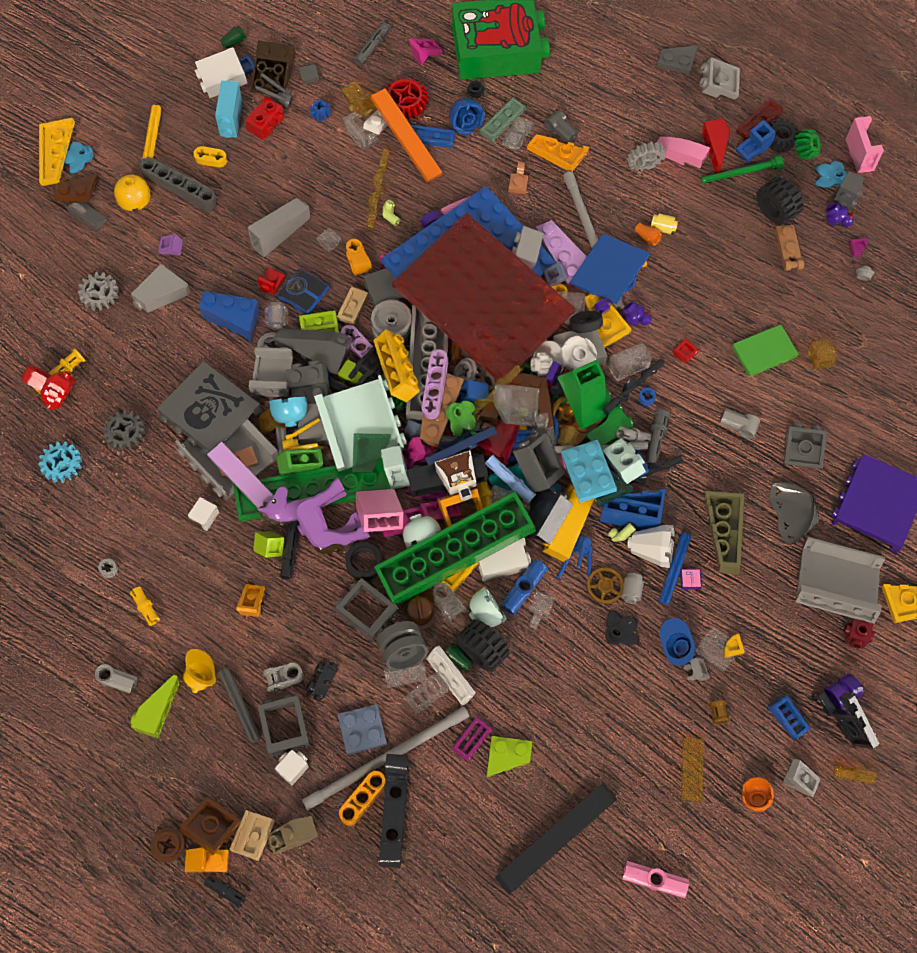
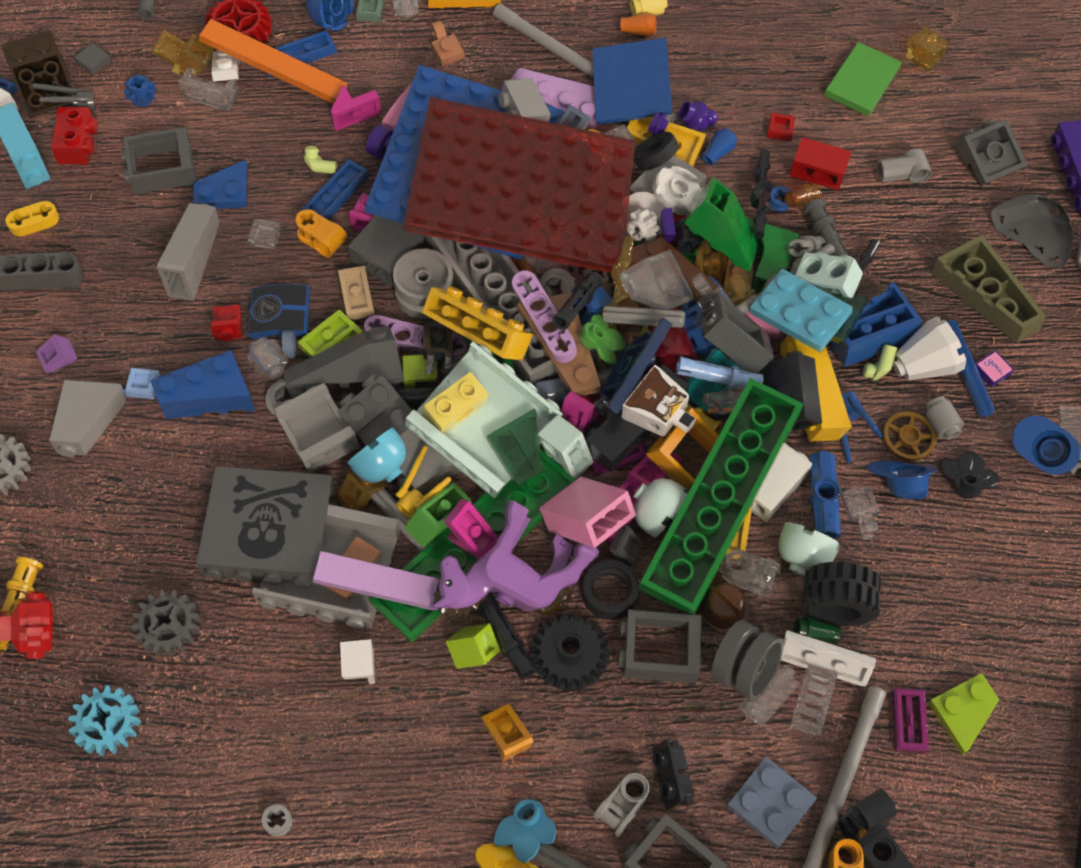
camera: 35 degrees left, 5 degrees down
yellow pin [130,587,160,626] -> none
clear yellow piece [367,149,389,229] -> none
clear brick [608,342,652,381] -> none
none -> dark grey window [121,127,197,194]
none -> light blue tile [125,368,160,399]
none -> blue wing [193,161,248,209]
none -> sand blue tile [282,331,296,359]
none -> blue tile [301,159,370,220]
none -> dark pink slope [331,86,381,131]
none -> light yellow brick [422,372,489,434]
none -> dark pink slope [444,499,498,560]
none -> dark azure plate [494,799,556,863]
none -> black gear [530,613,610,691]
none -> black pin [552,272,602,330]
none -> light grey axle [602,306,685,328]
none -> dark grey tile [609,525,643,566]
none -> blue cone [701,128,737,166]
none -> clear orange cone [785,182,822,207]
none -> red brick [790,137,852,191]
none -> blue piece [866,461,937,499]

